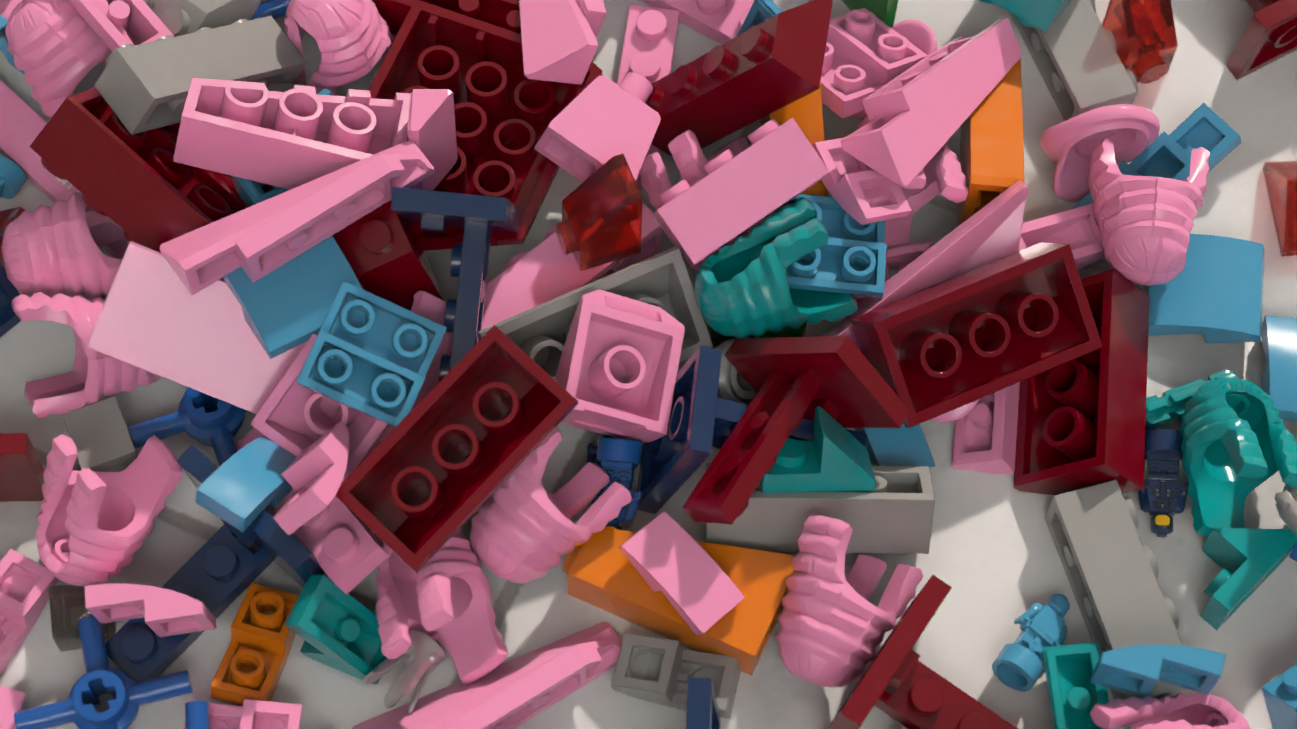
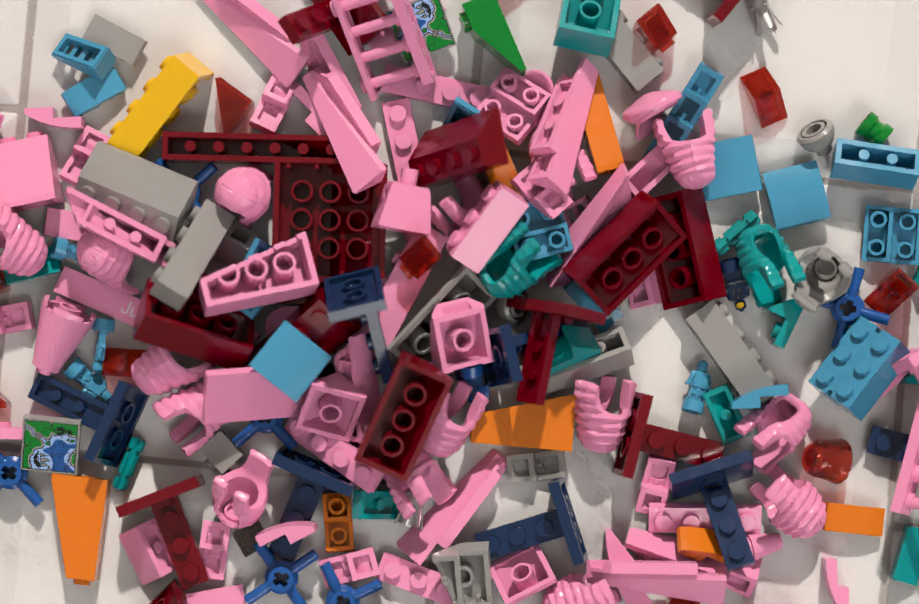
camera: 15 degrees left, 25 degrees up
bright pink wedge [159,141,435,296] -> none
dark azure slope [195,436,297,532] -> none
bright pink slope [273,421,349,536] -> none
dark azure slope [296,281,447,427] -> none
bright pink slope [407,89,457,191] -> none
bright pink slope [619,511,745,635] -> none

